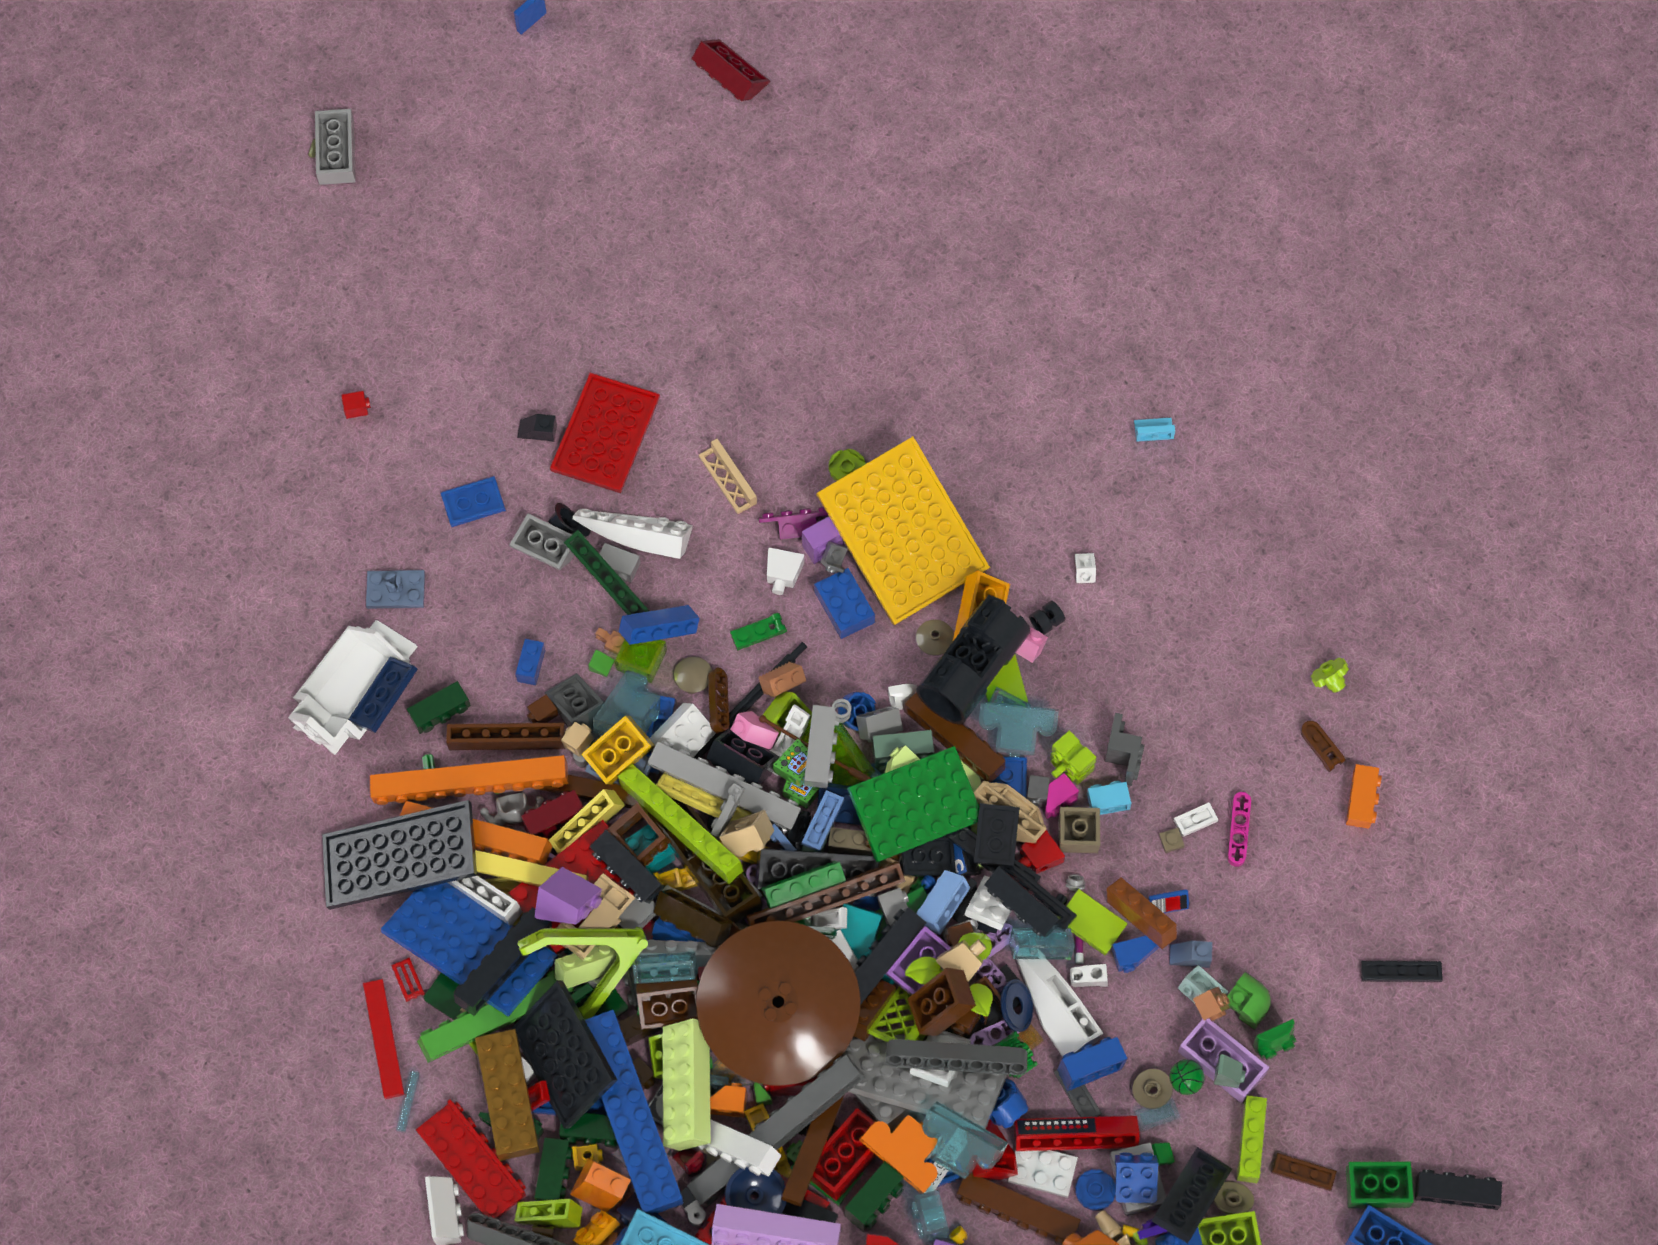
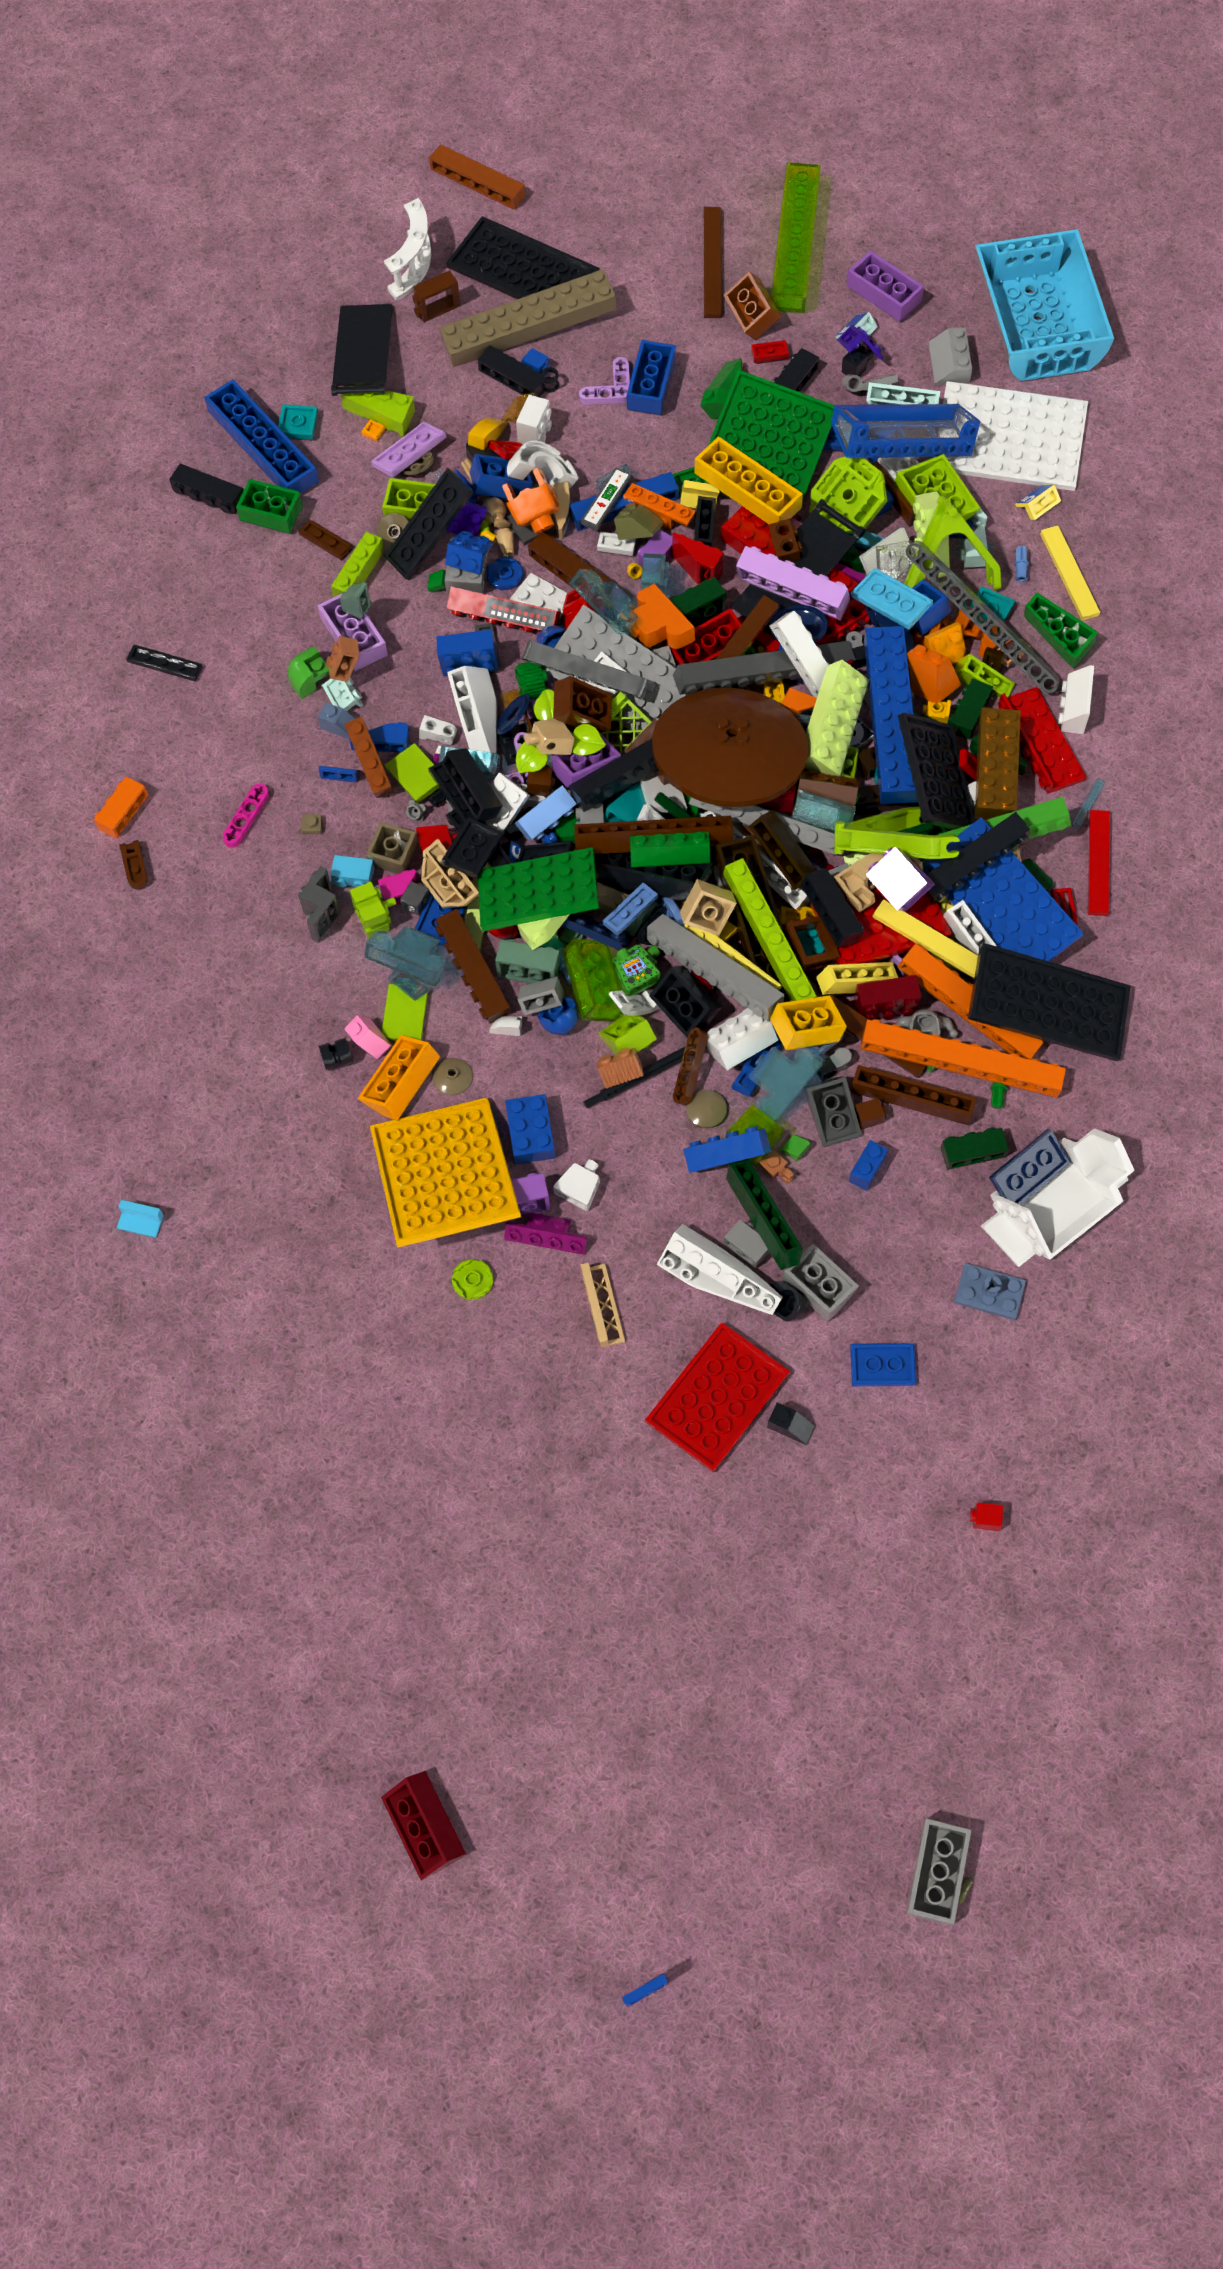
camera: 160 degrees left, 0 degrees up
tan brick [561,722,594,757] -> none
light grey hinge [711,783,745,837] -> none
green plate [730,613,787,651] -> none
bright pink slope [730,711,779,749] -> none
reddish brown piece [759,715,871,782] -> none
light grey hinge [804,699,851,788] -> none
flat silver bracket [820,542,848,574] -> none
black cylinder [916,595,1030,724] -> none
white bracket [1075,553,1096,583] -> none
dark tan dish [1132,1069,1173,1109] -> none
clear light blue tile [1134,1098,1180,1131] -> none
green piece [1169,1059,1205,1095] -> none
white plate [1173,803,1218,837] -> none
green slope [1252,1019,1297,1060] -> none
lime plant [1310,658,1349,693] -> none

